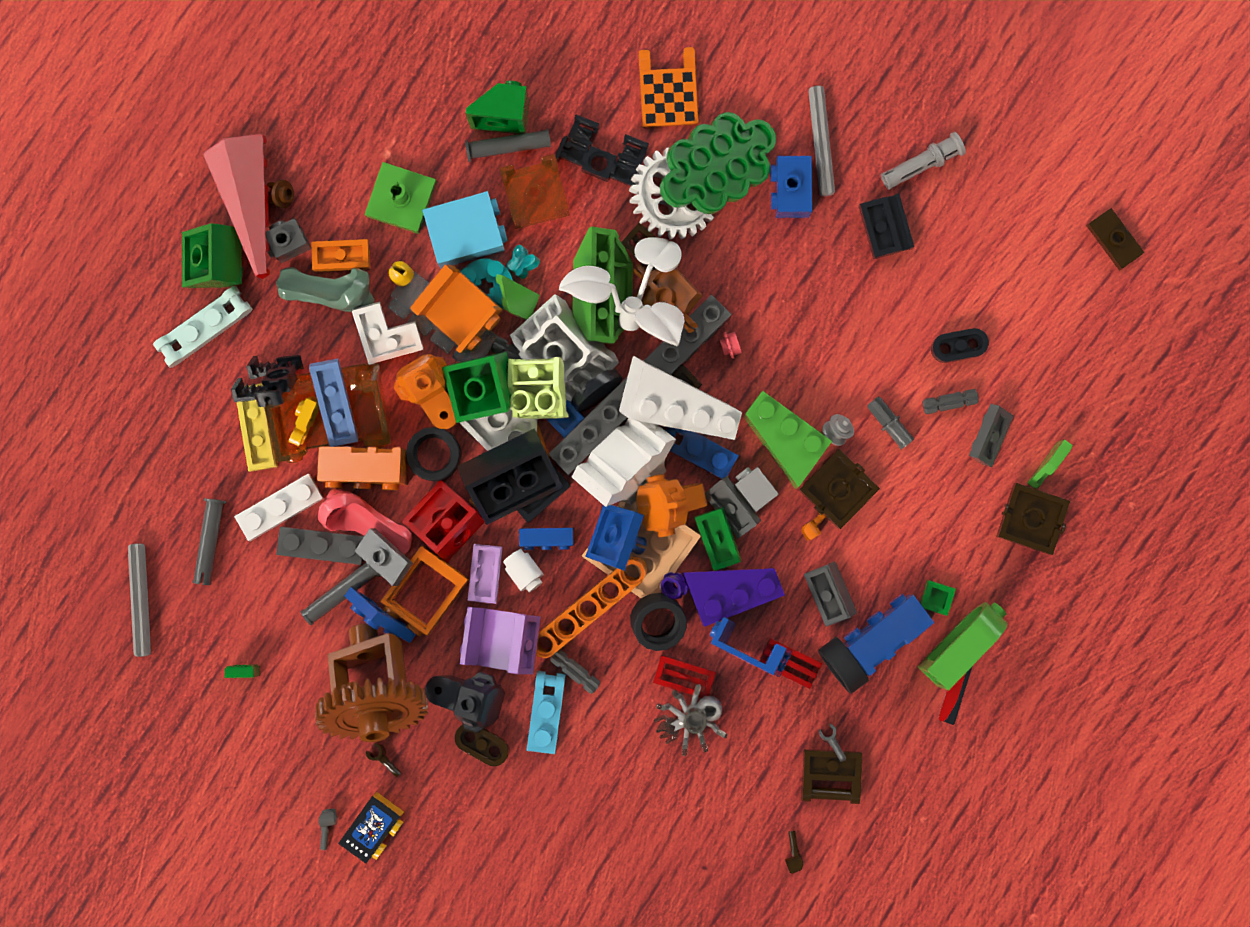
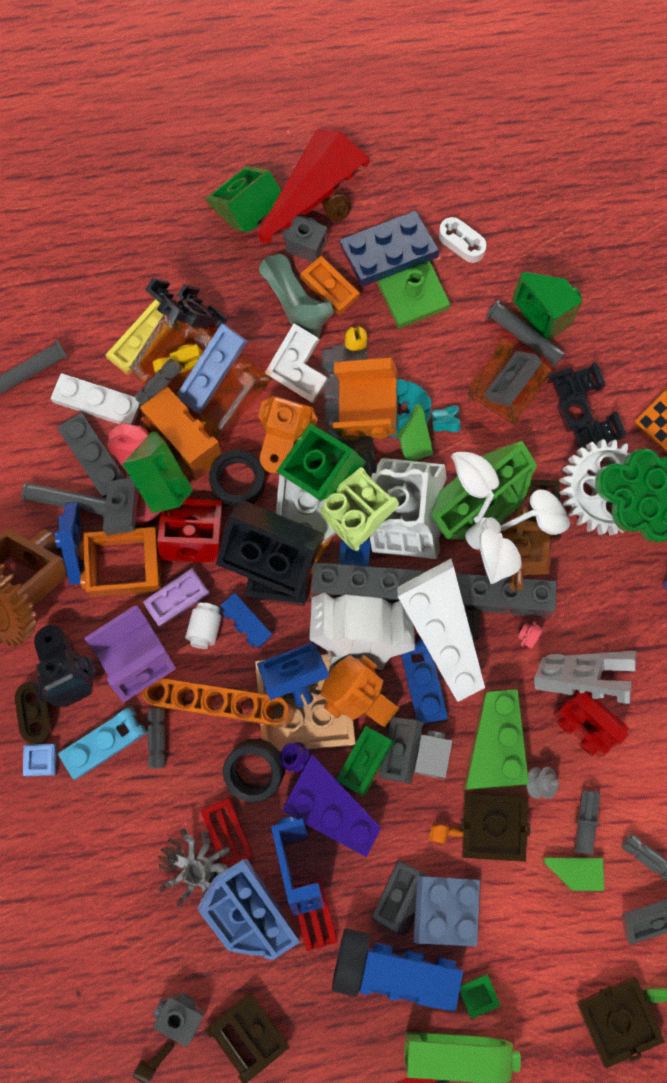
camera: 50 degrees right, 10 degrees down
light aqua plate [153,286,253,368] -> none
medium azure brick [422,191,508,269] -> none
black tile [571,369,623,412] -> none
dark grey hand [819,724,846,762] -> none
none -> light blue tile [23,744,57,777]
none -> green slope [123,431,193,513]
none -> dark grey axle [135,359,182,405]
none -> dark grey brick [152,992,206,1048]
none -> medium blue wedge [197,859,300,960]
none -> plate [340,211,439,287]
none -> sand blue plate [414,876,480,946]
none -> white beam [439,217,486,263]
none -> dark grey plate [484,351,542,407]
none -> light grey wing [534,651,637,704]
none -> bright green tile [543,858,604,891]
none -> red brick [554,690,630,757]

